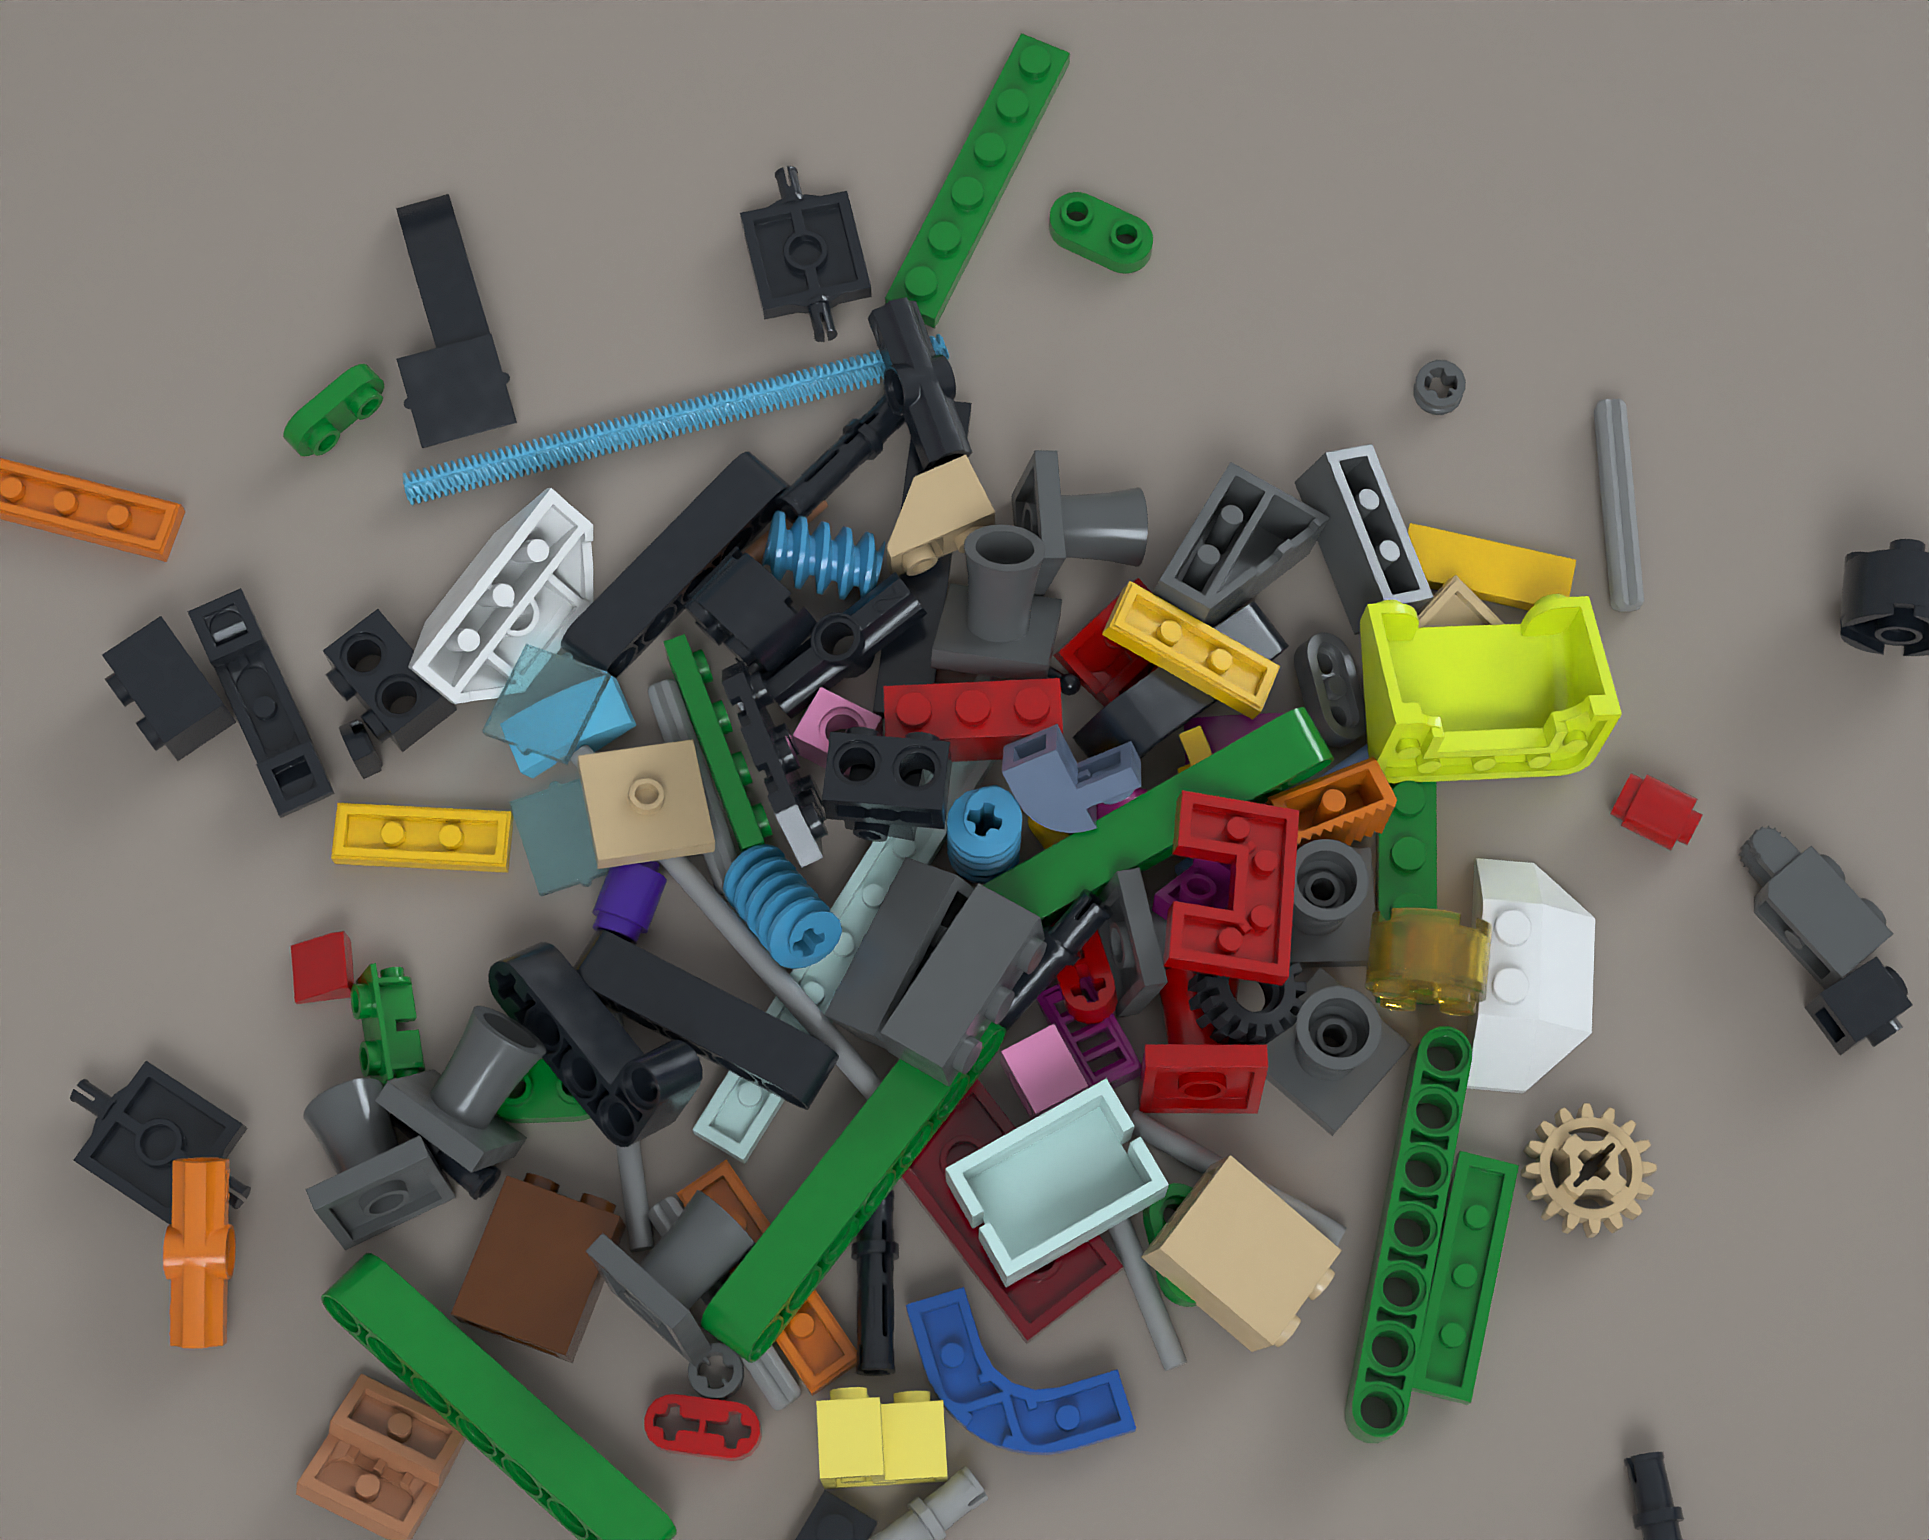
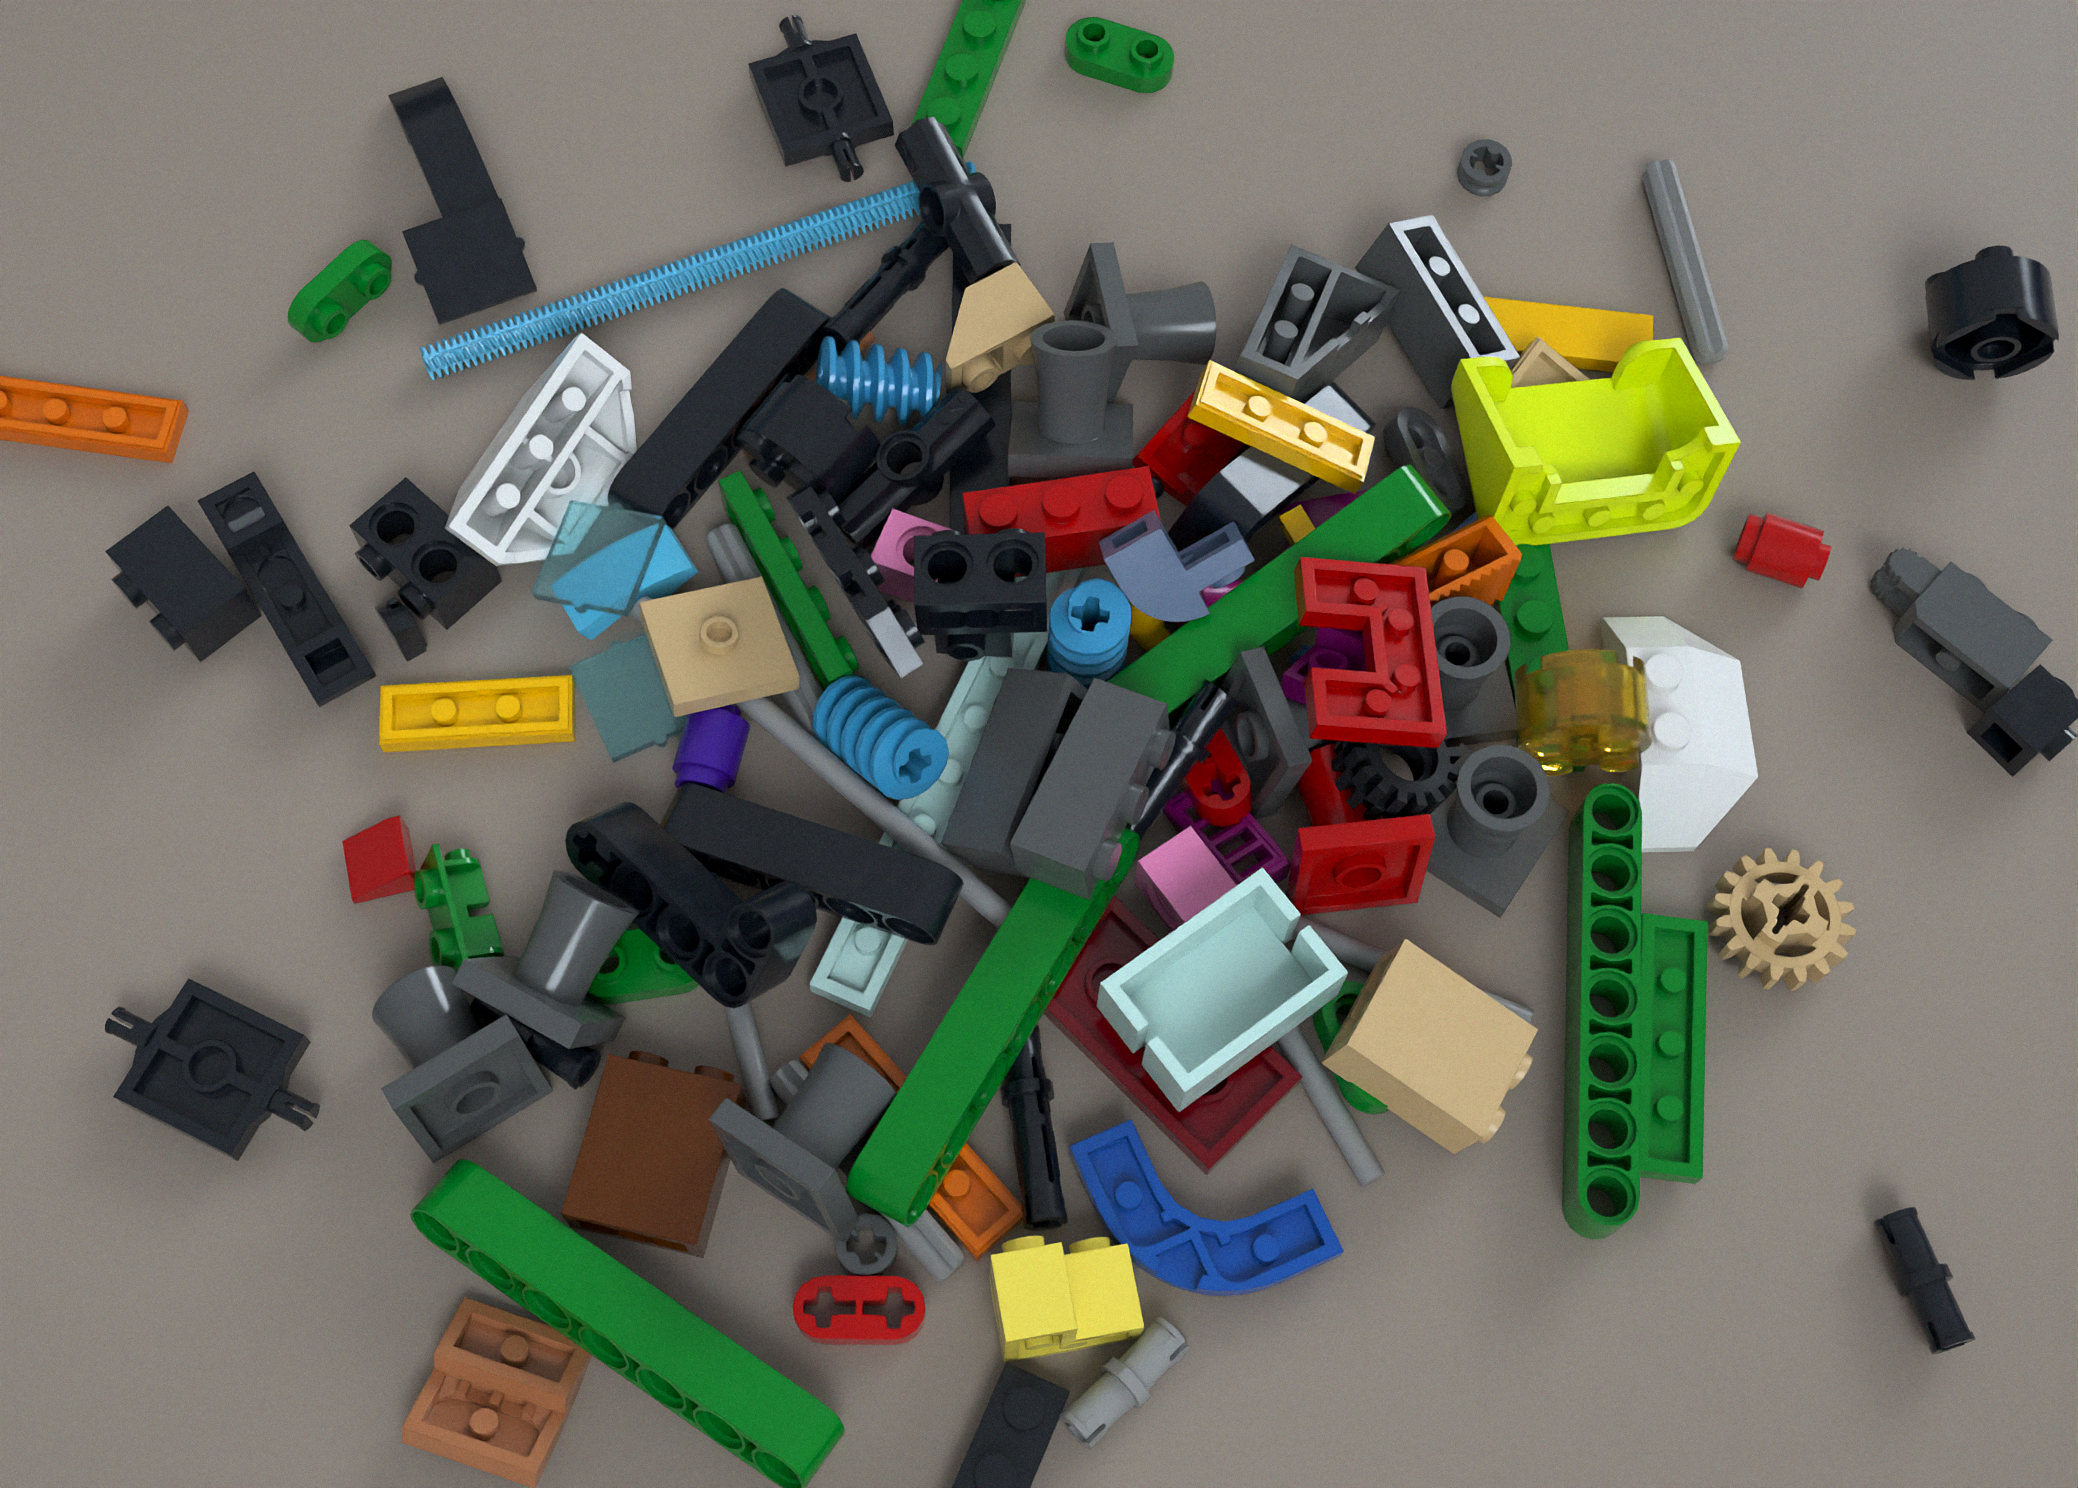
camera: 10 degrees left, 5 degrees down
orange piece [163,1157,236,1348] -> none

